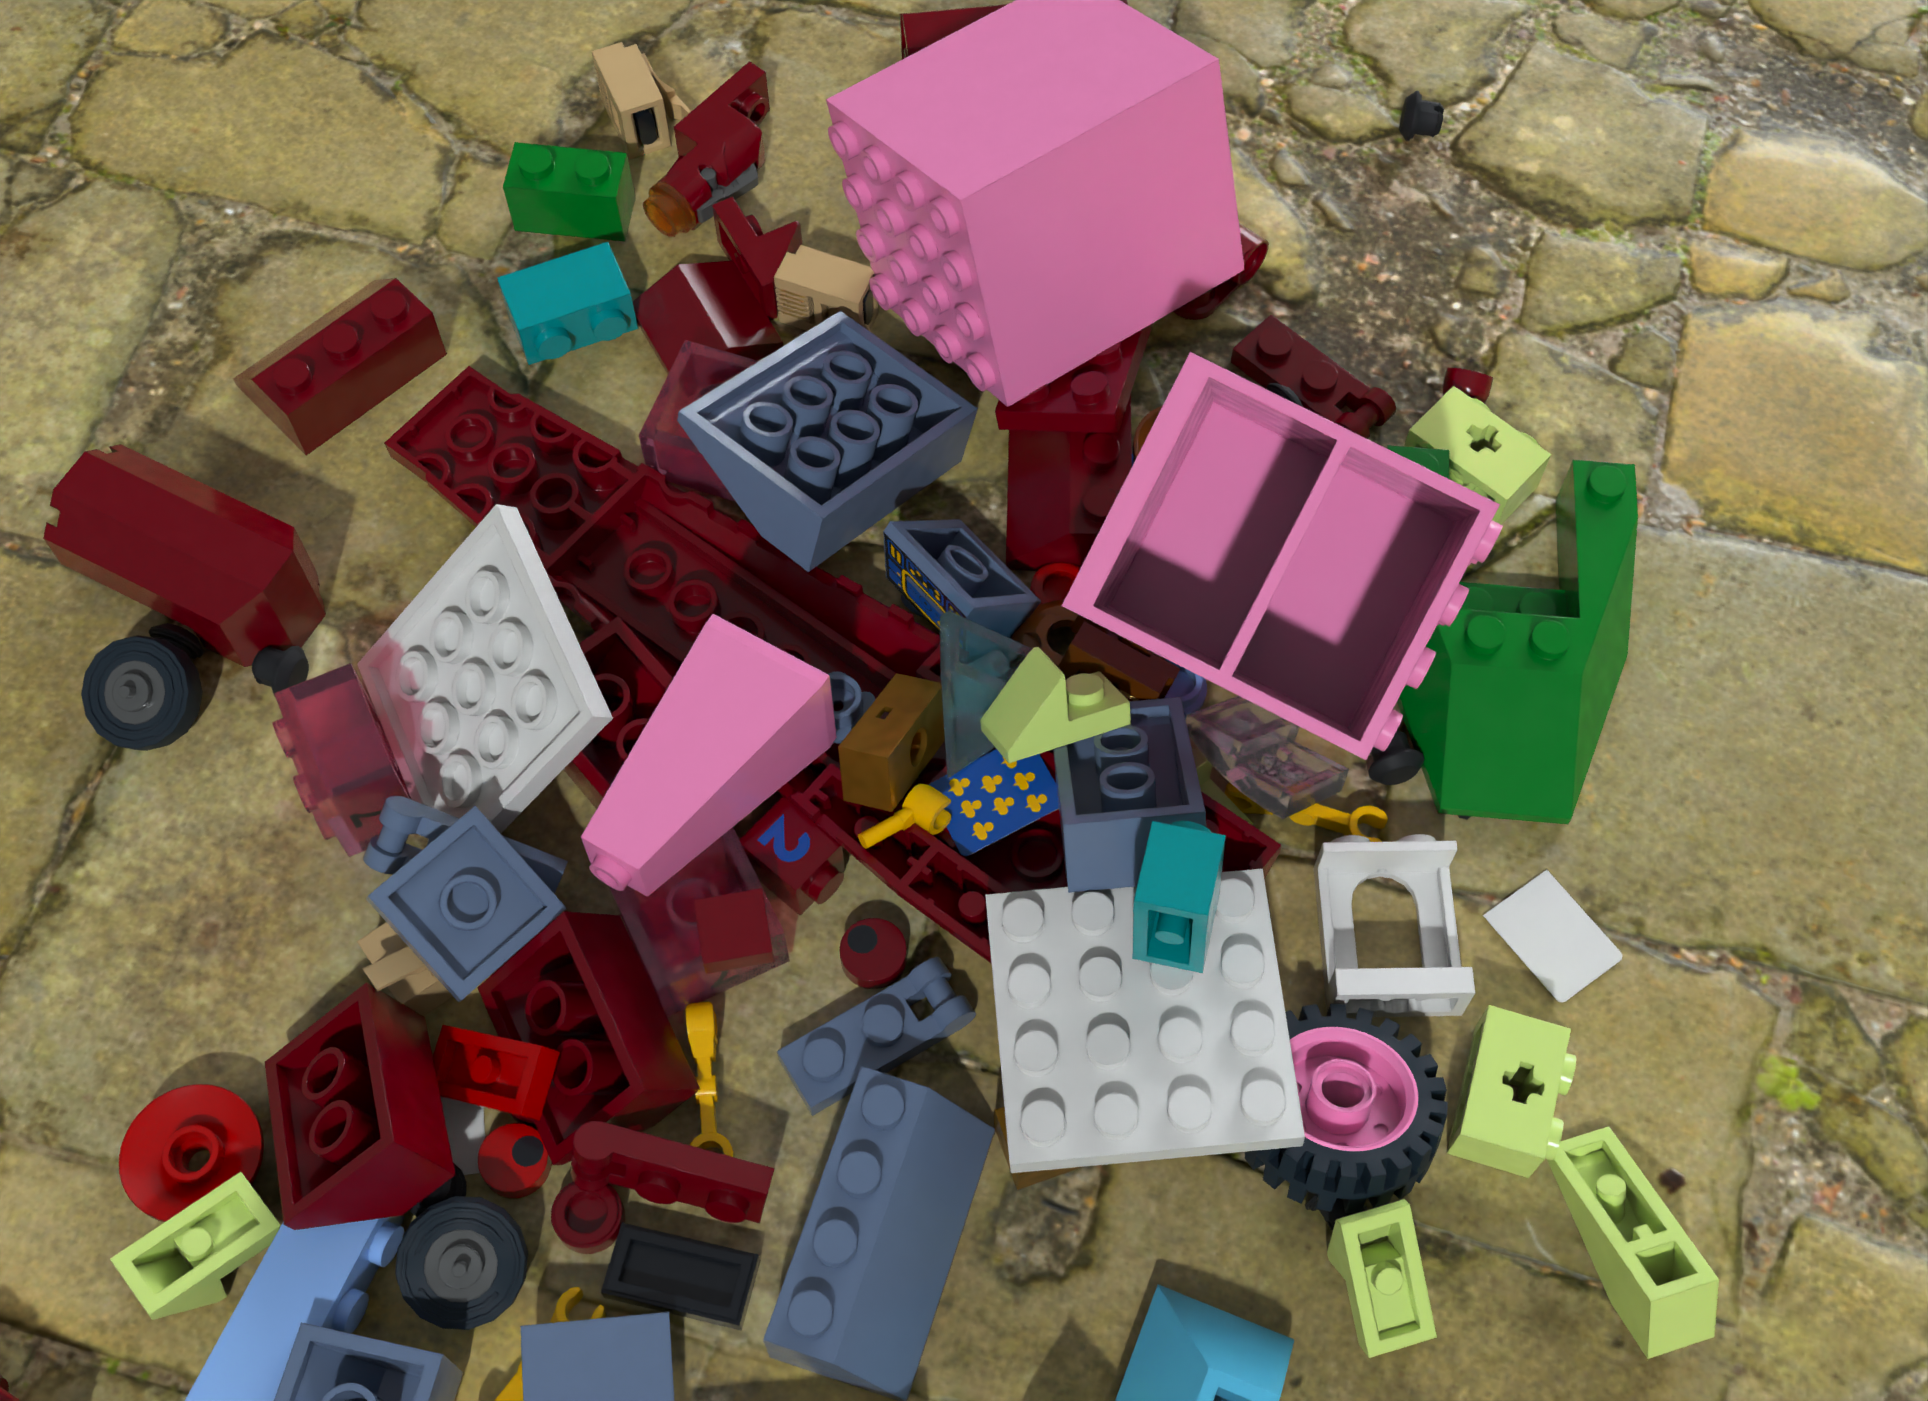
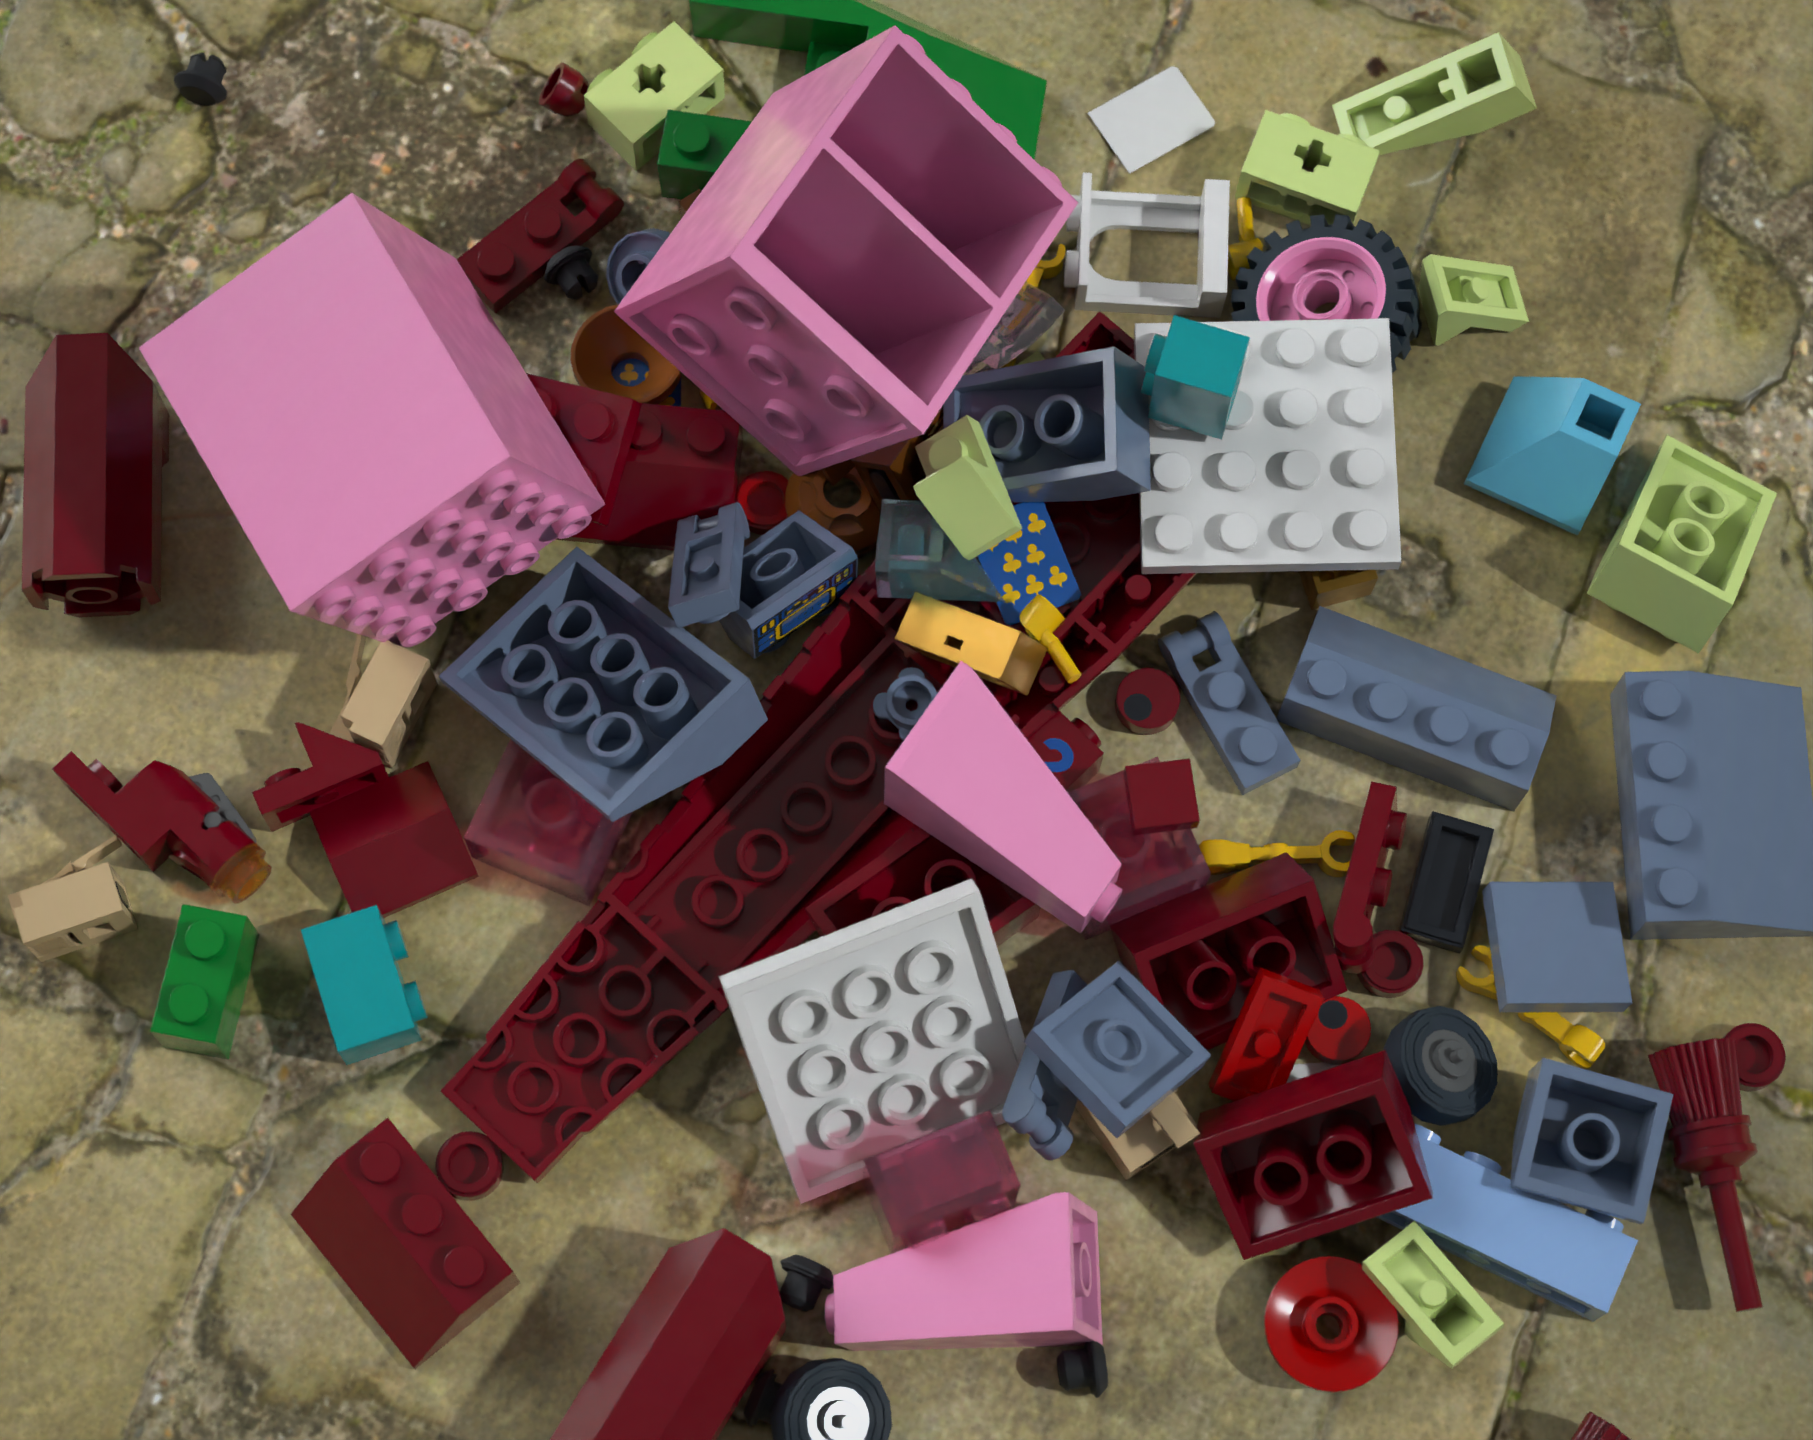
camera: 90 degrees left, 10 degrees up
none -> dark red tile [435,1131,504,1201]
none -> sand blue plate [668,502,750,628]
none -> bright pink slope [825,1192,1103,1351]
none -> black piece [1056,1341,1108,1398]
none -> yellow hand [1228,197,1263,280]

